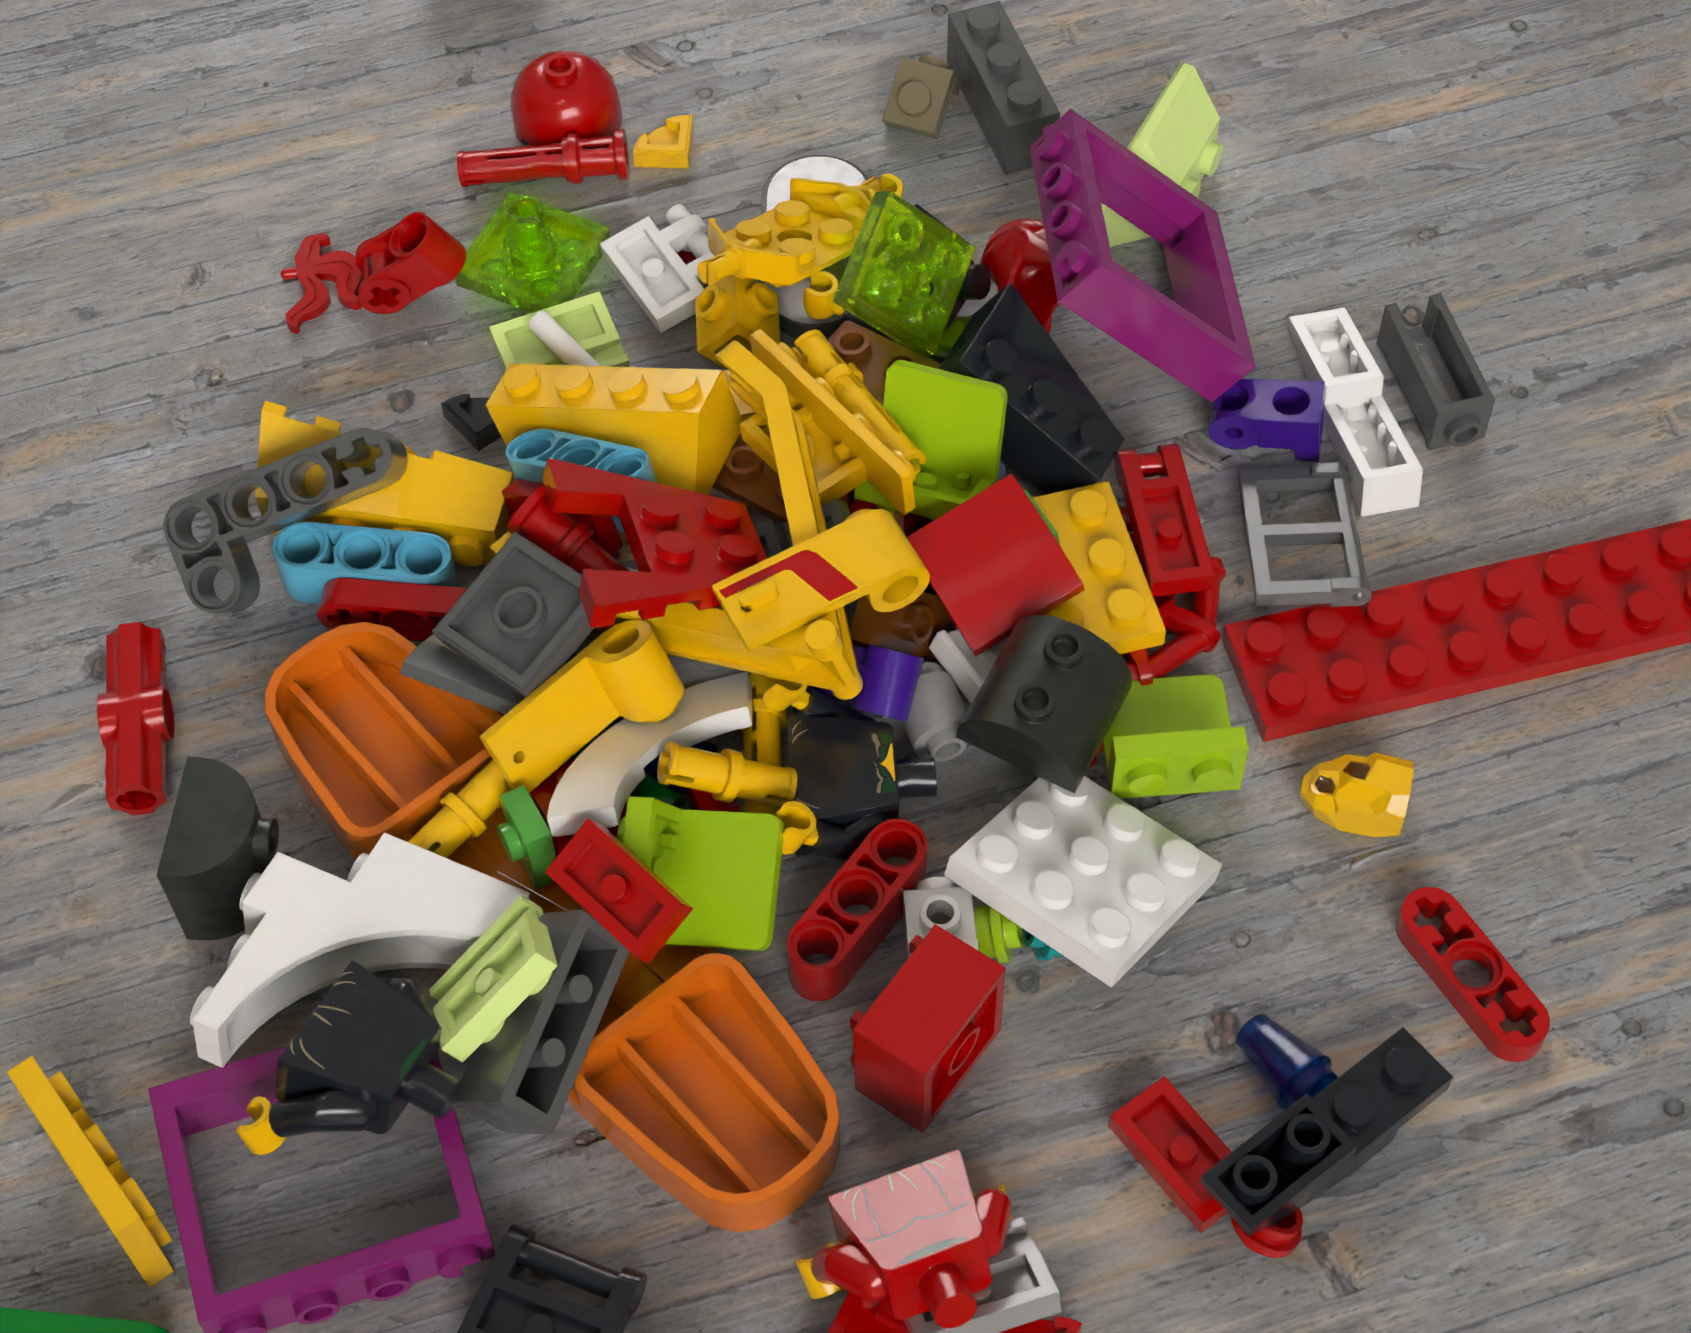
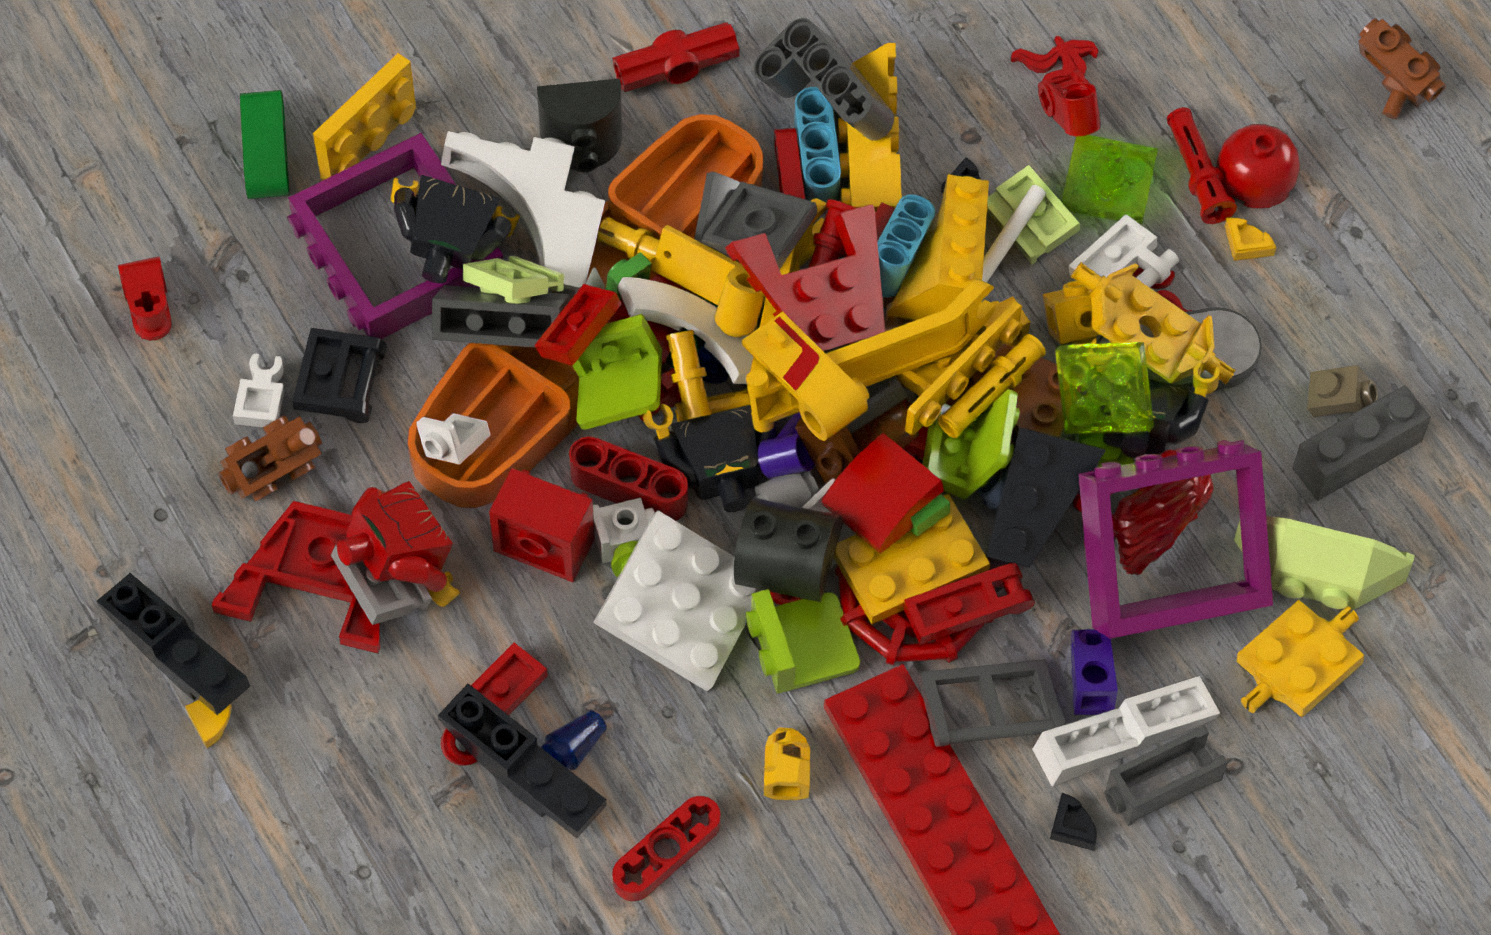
camera: 75 degrees right, 5 degrees up
none -> white bracket [416,413,491,465]
none -> black tile [1050,793,1097,851]
none -> yellow plate [1237,600,1364,718]

